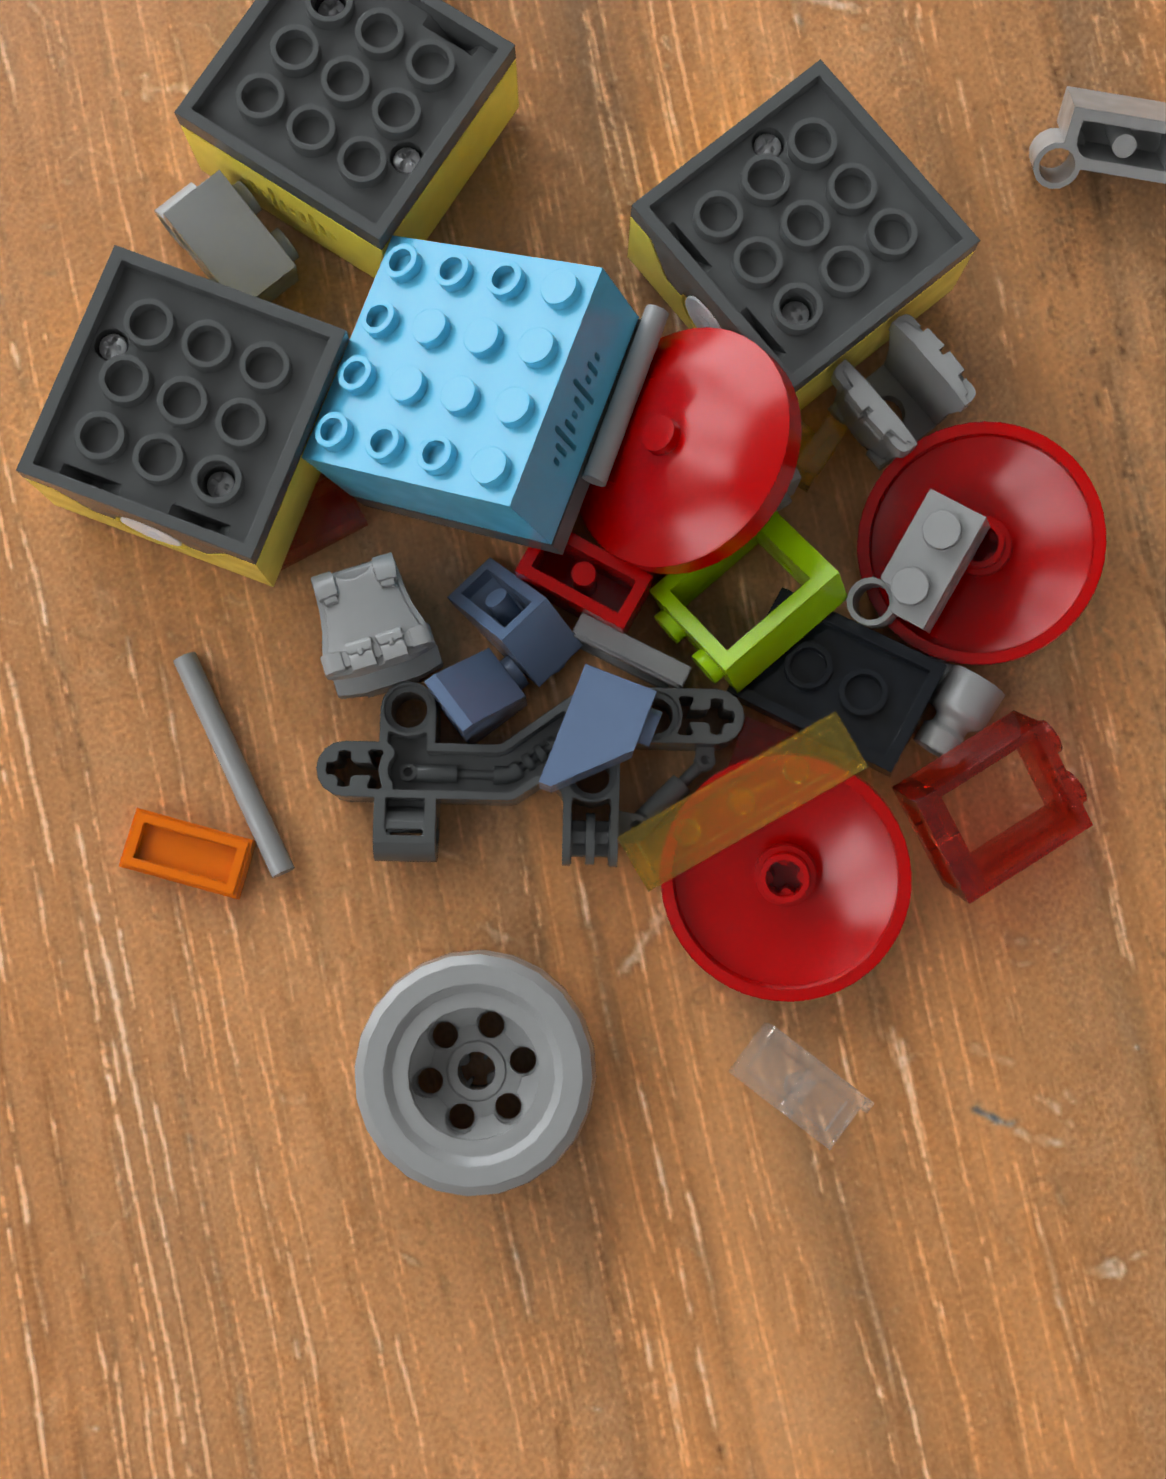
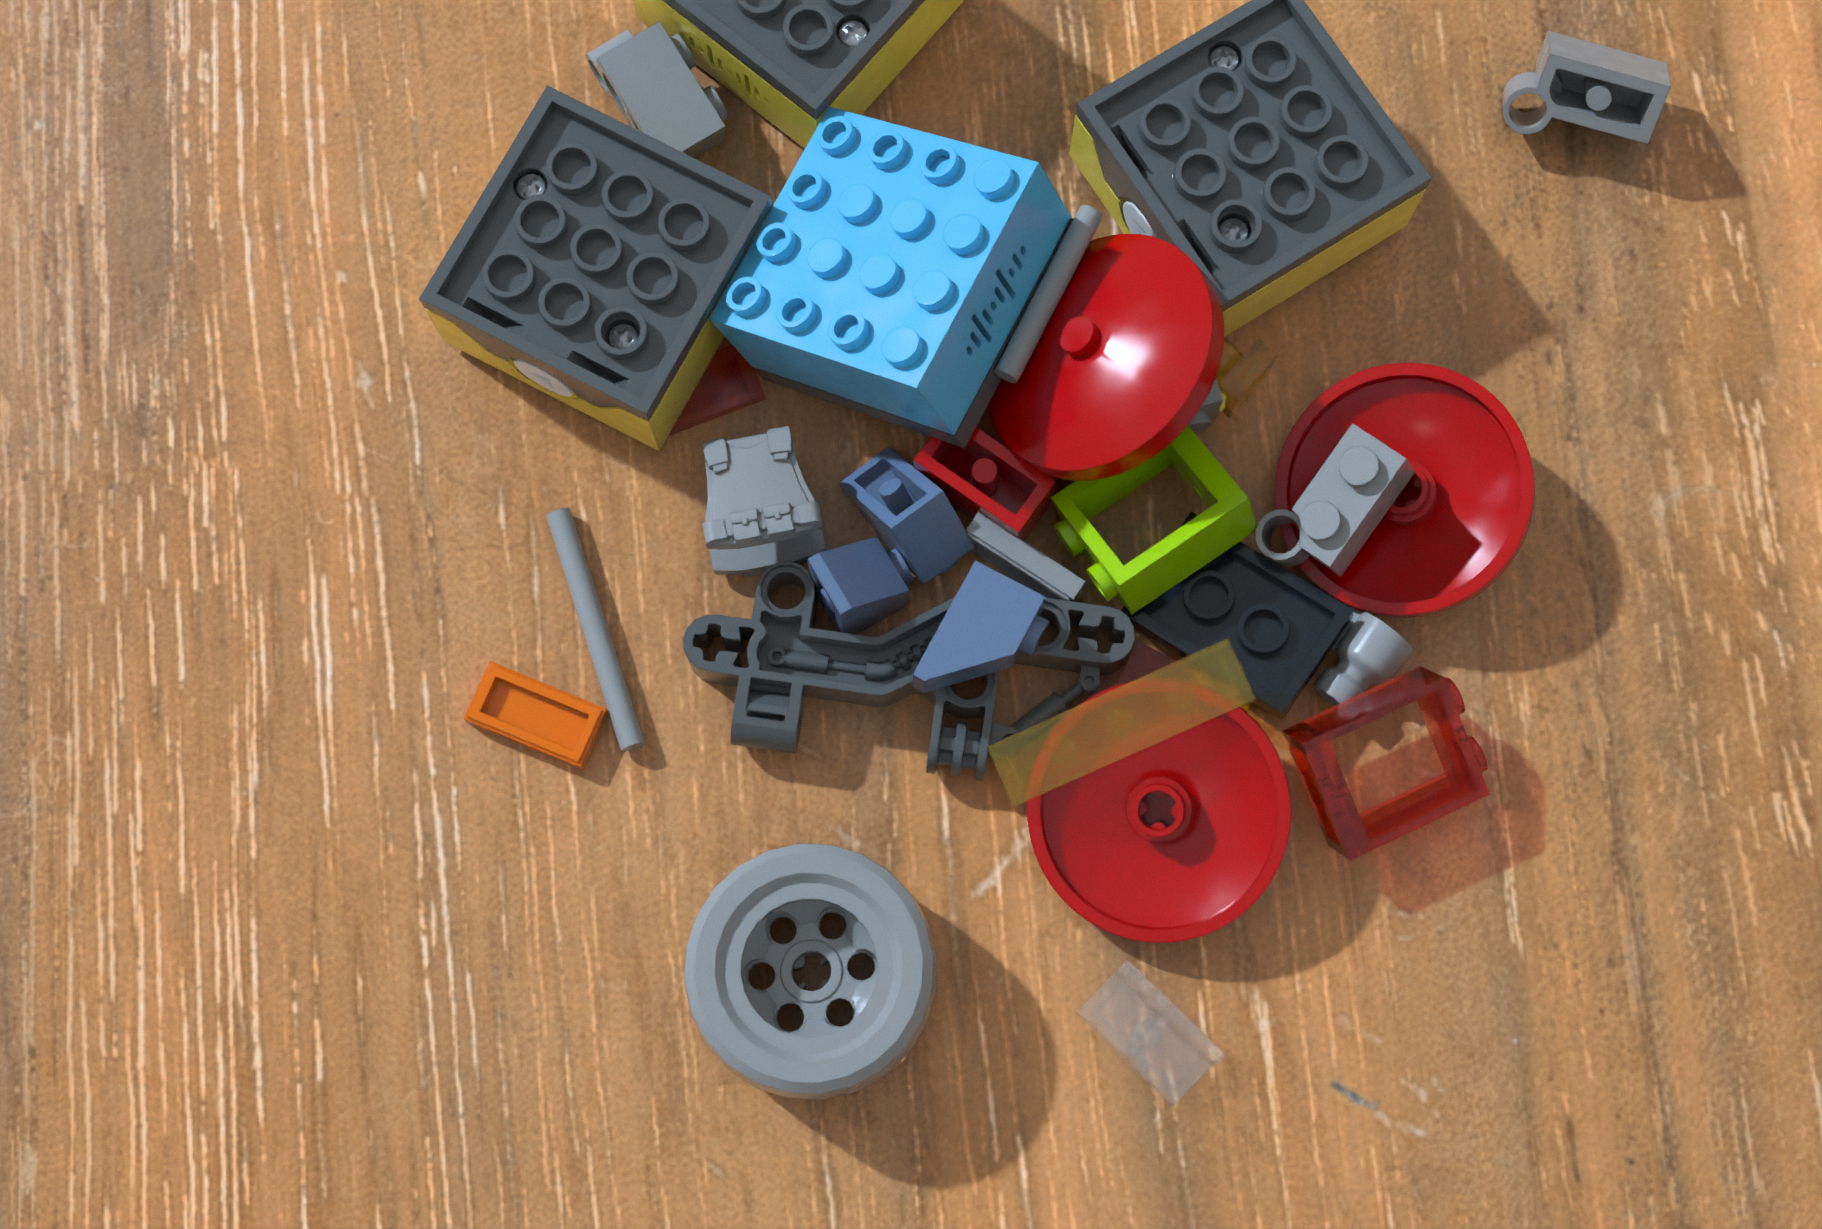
camera: 10 degrees right, 5 degrees down
light grey piece [828,314,976,471] -> none

